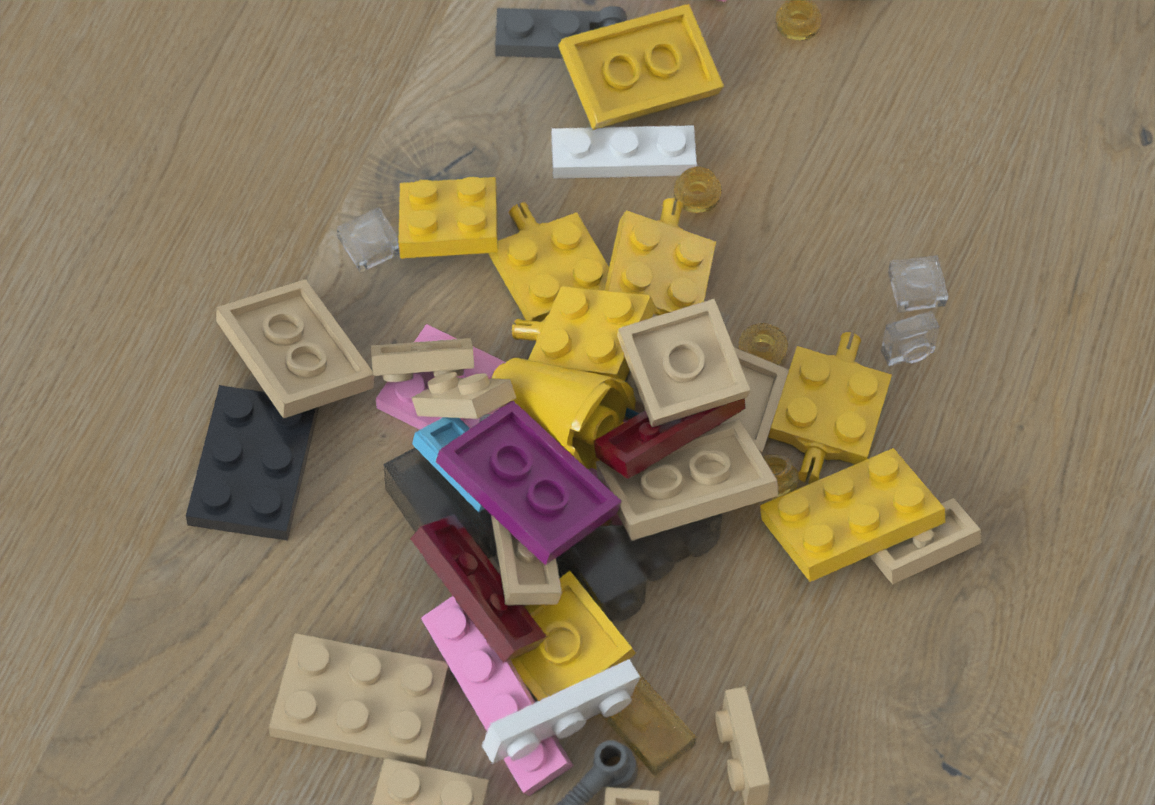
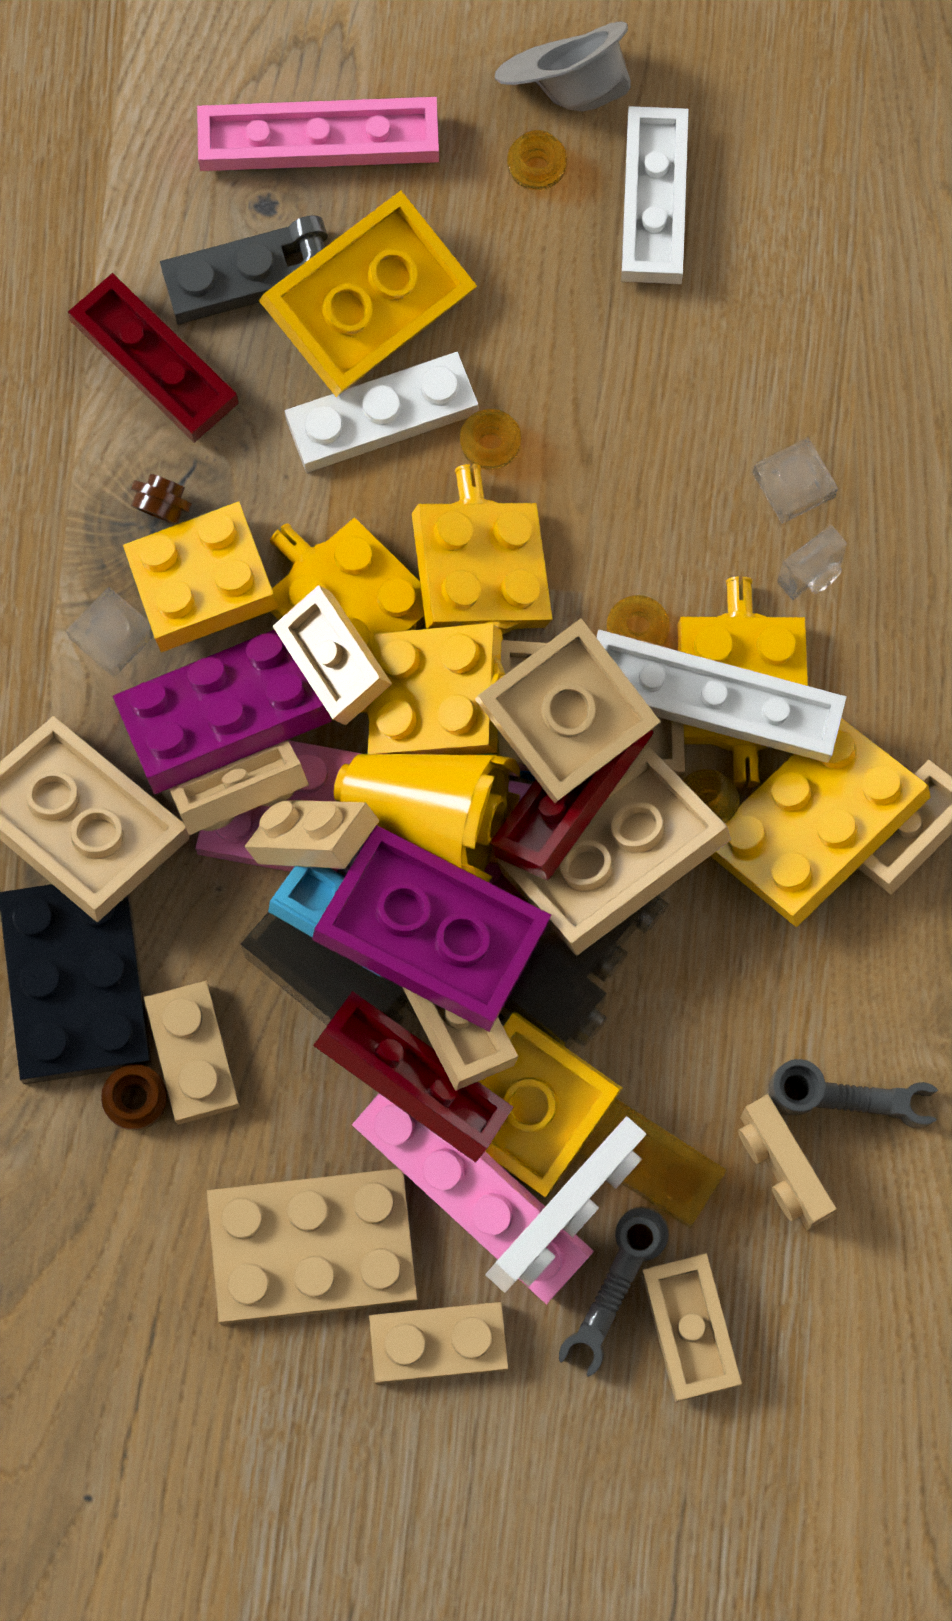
camera: 15 degrees left, 15 degrees up
none -> dark red plate [68,273,239,443]
none -> reddish brown plate [101,1064,167,1131]
none -> magenta plate [113,629,332,795]
none -> reddish brown plate [131,474,192,525]
none -> tan plate [144,980,240,1125]
none -> plate [273,585,392,725]
none -> white plate [596,630,847,763]
none -> white plate [621,106,689,284]
none -> dark grey brick [768,1059,938,1128]

